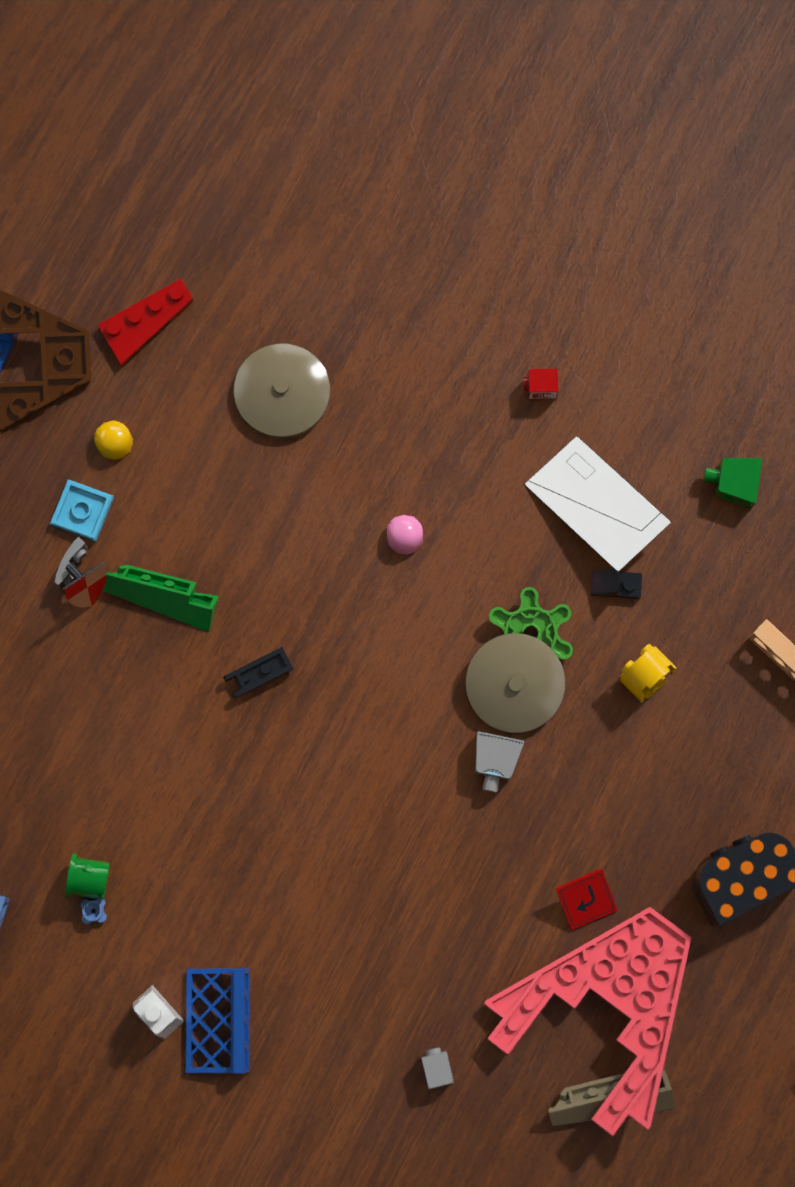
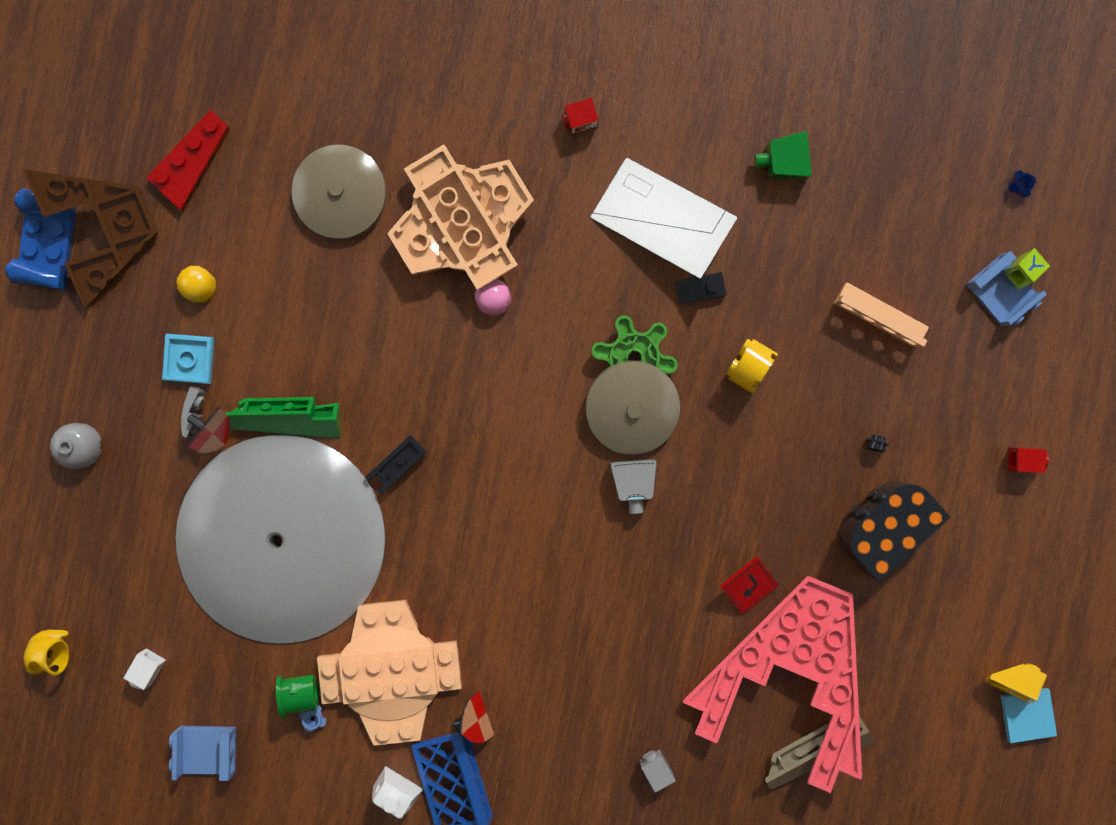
camera: 10 degrees left, 10 degrees up
none -> light grey dish [176,435,385,644]
none -> light nougat plate [317,600,462,746]
none -> light nougat plate [387,145,534,291]
none -> shield [453,691,494,743]
none -> black plate [866,435,889,453]

